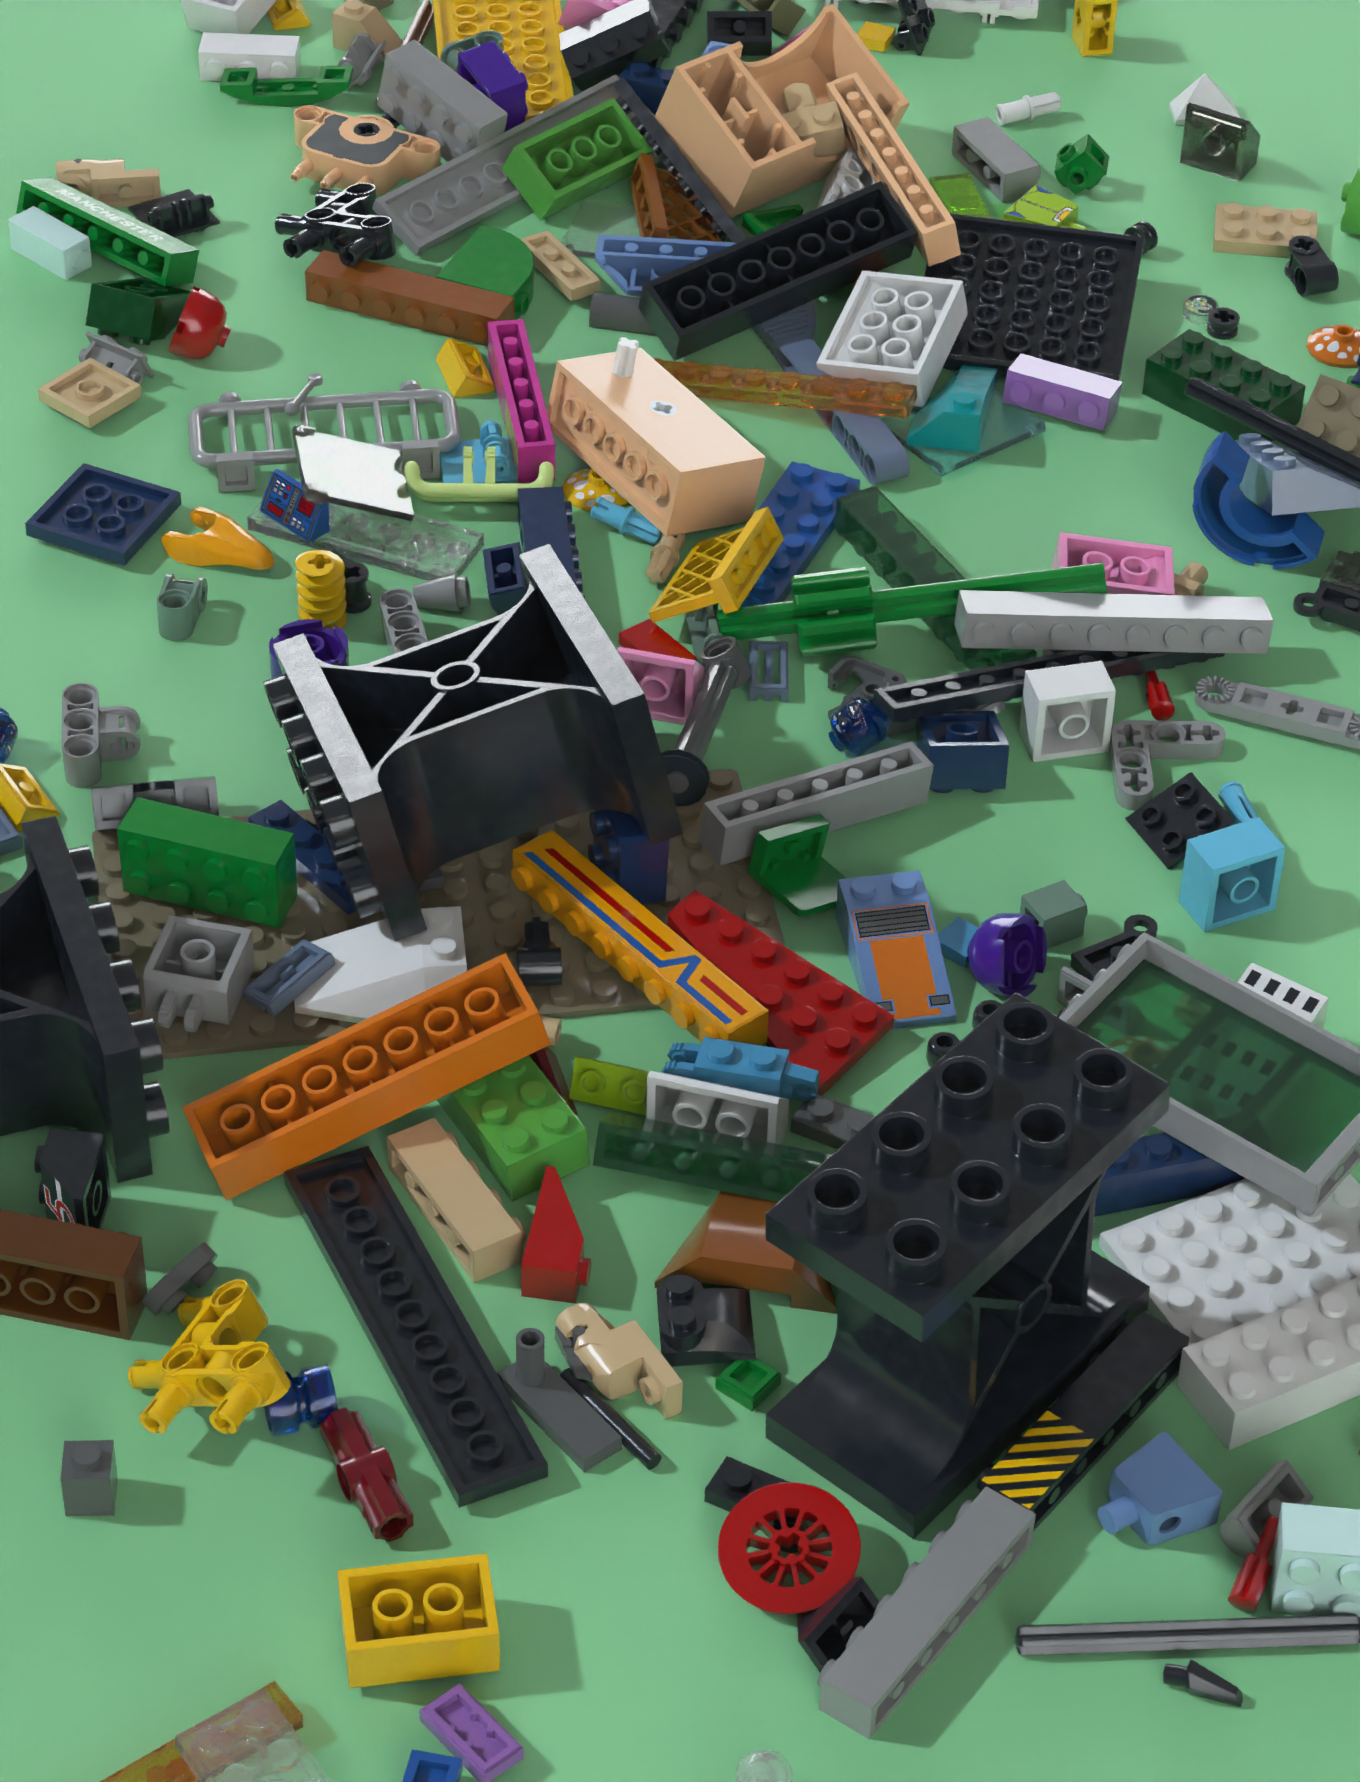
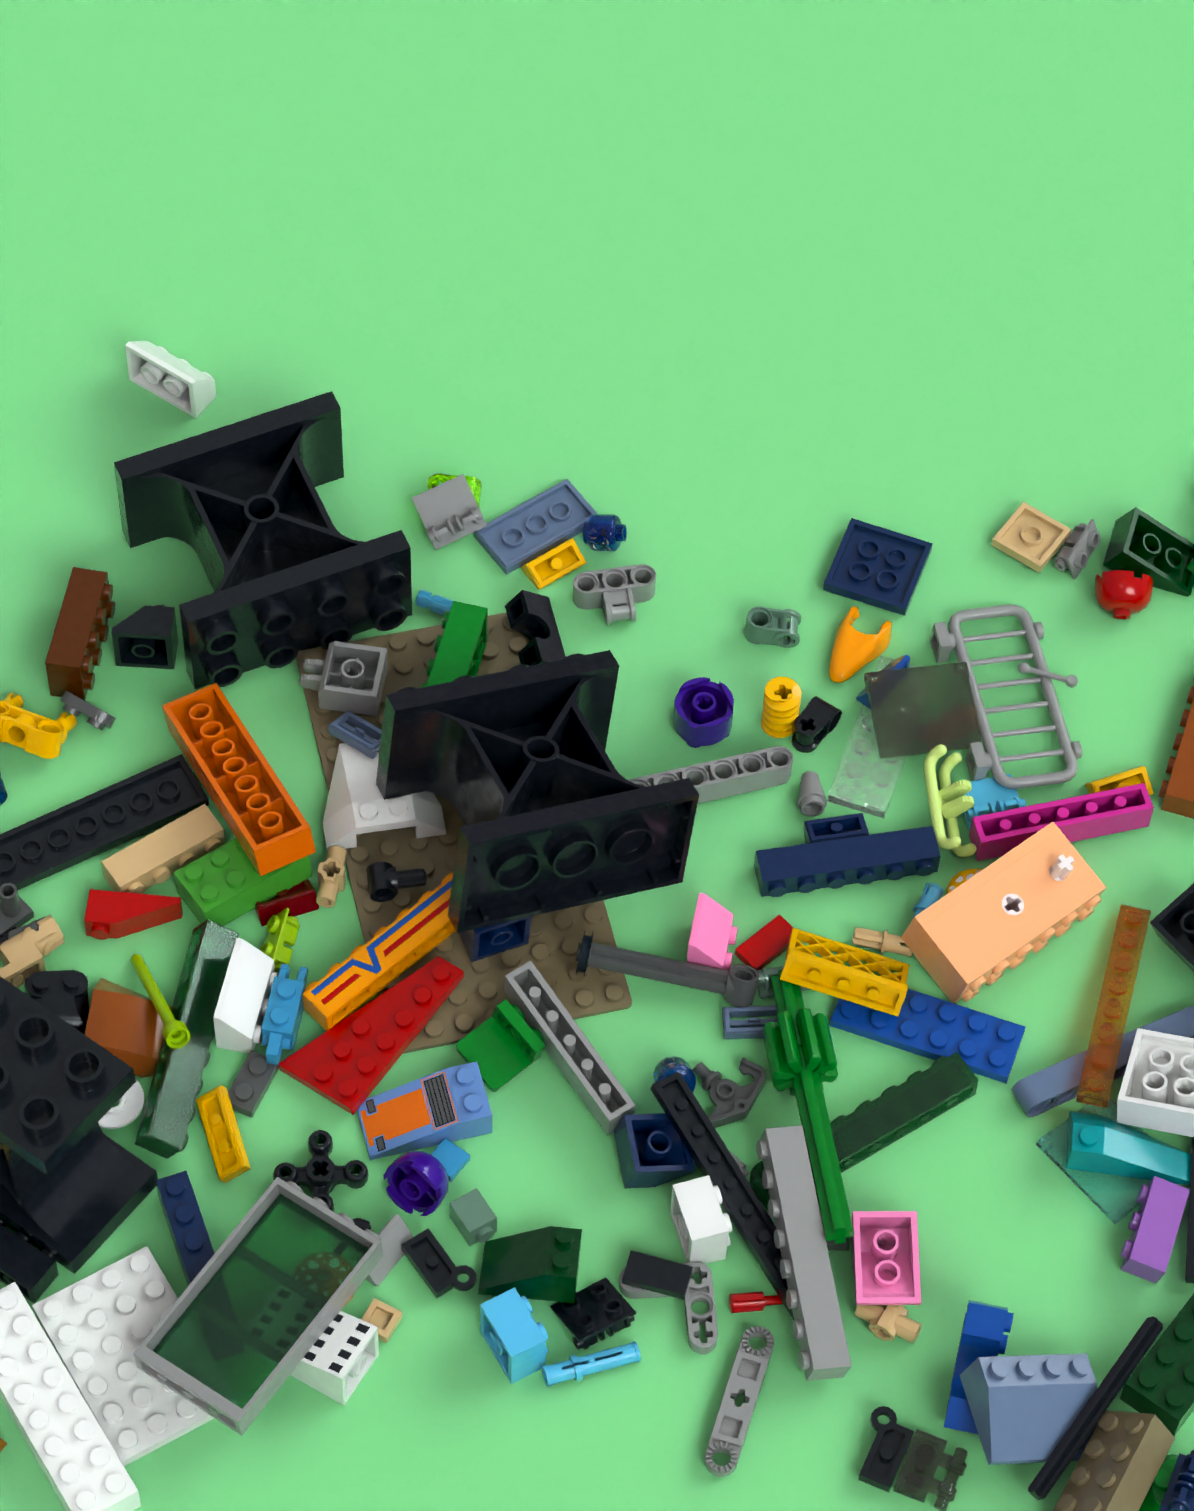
camera: 85 degrees right, 15 degrees up
none -> lime piece [131,954,191,1049]
none -> dark green slope [478,1226,582,1303]
none -> black tile [622,1251,693,1300]

